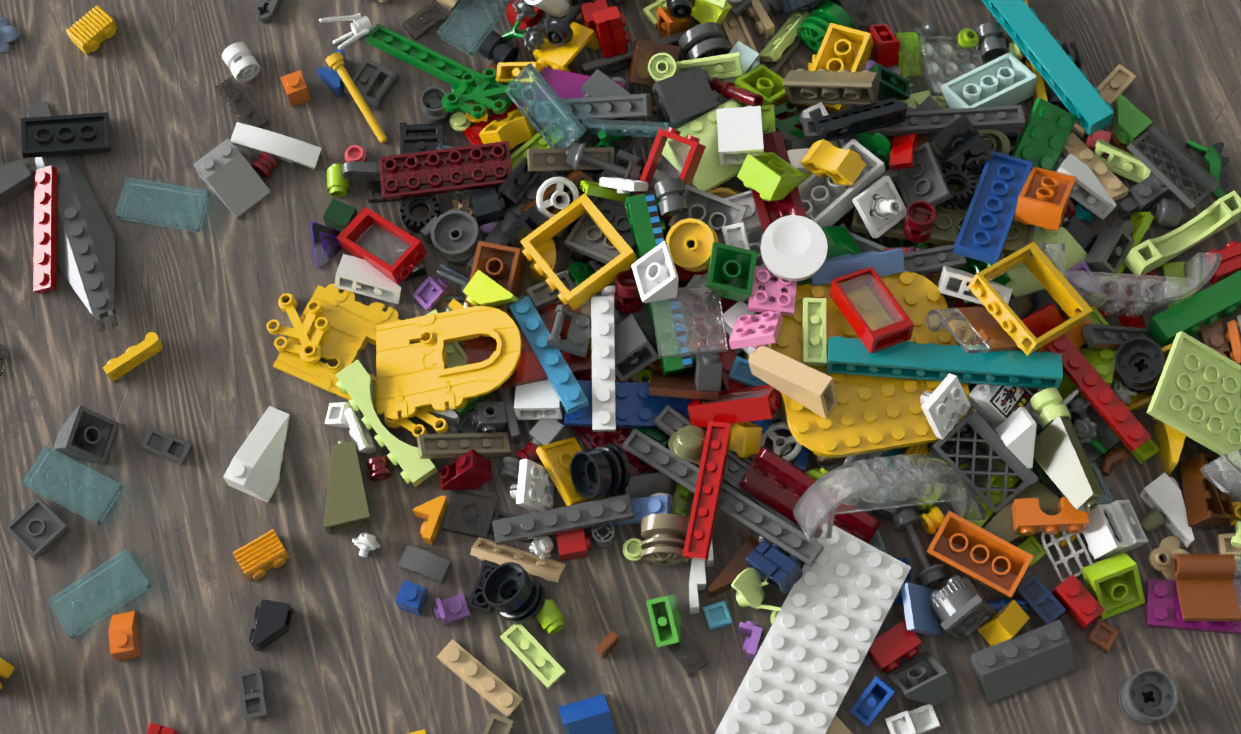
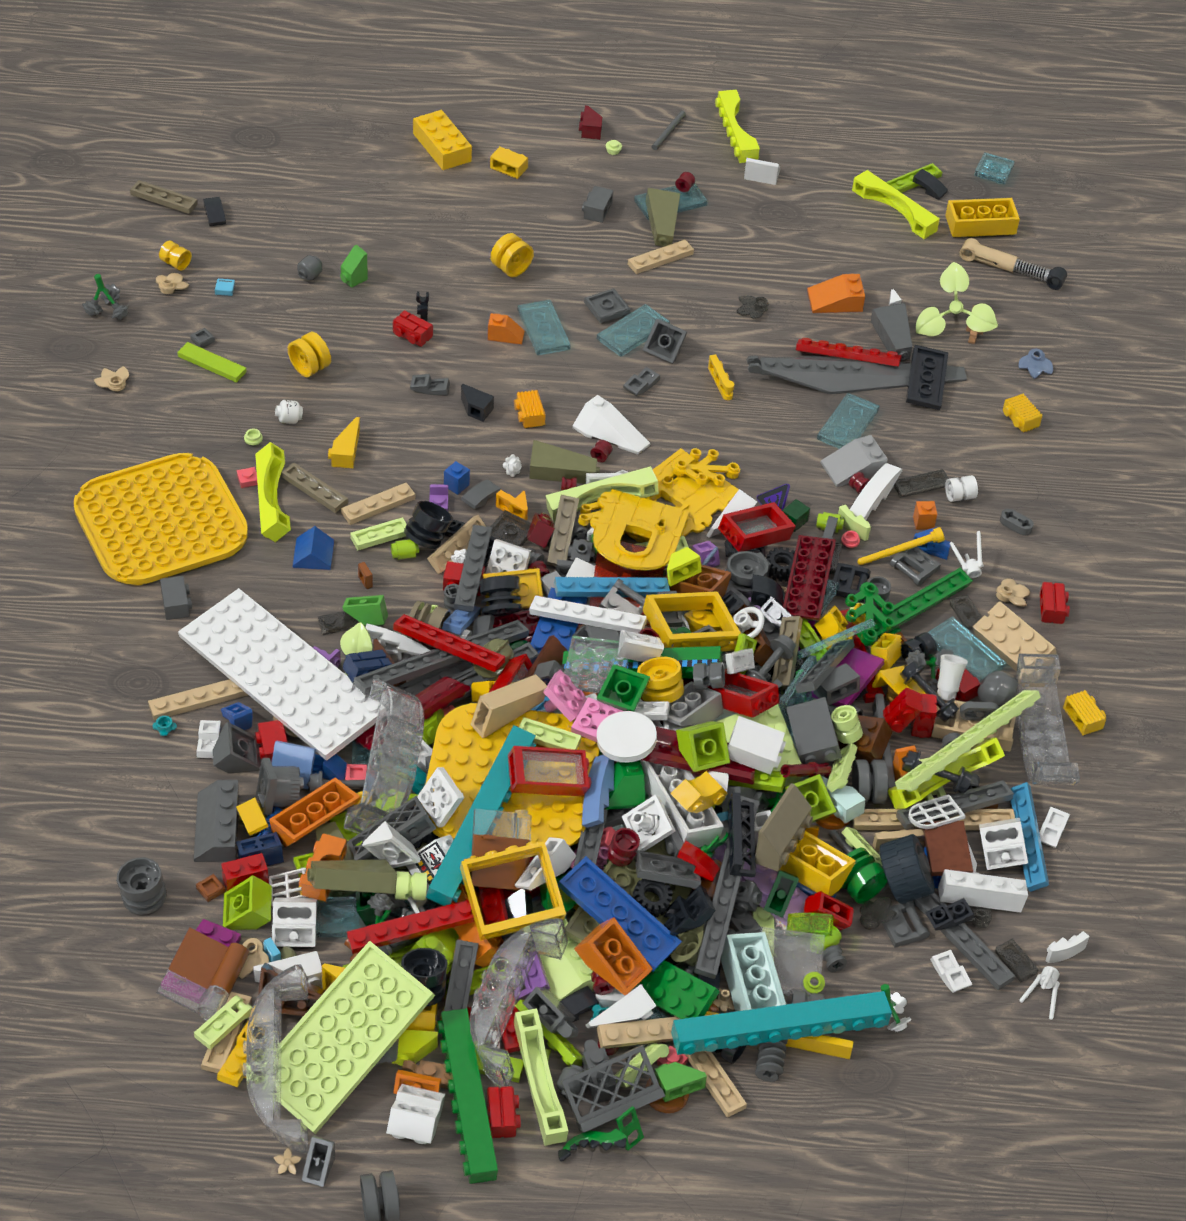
camera: 100 degrees right, 20 degrees down
none -> medium azure tile [263,937,281,962]
none -> coral plate [345,764,367,780]
none -> dark red wheel [590,439,613,462]
none -> yellowish green slope [838,505,871,541]

